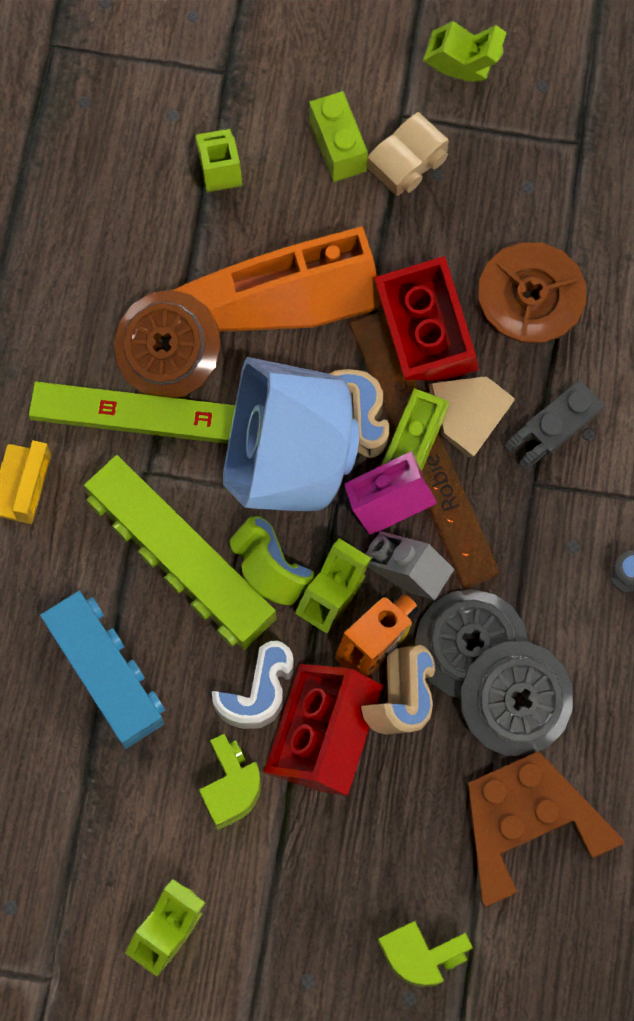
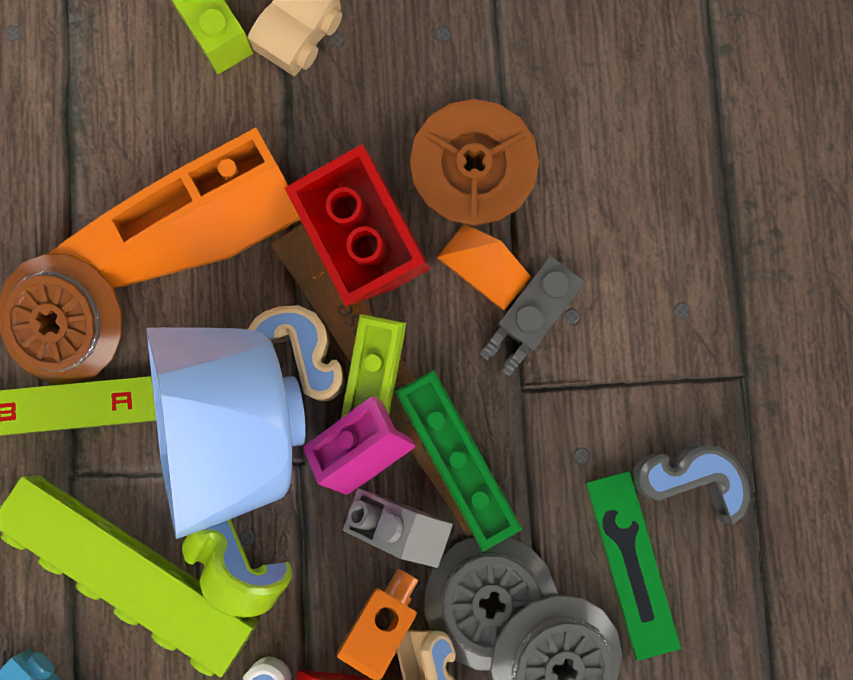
camera: 15 degrees left, 10 degrees up
lime brick [196,129,242,192] -> none
lime brick [295,538,372,634] -> none
tan slope [429,377,515,458] -> none
none -> green tile [395,370,523,552]
none -> orange slope [437,224,531,311]
none -> green tile [584,471,681,661]

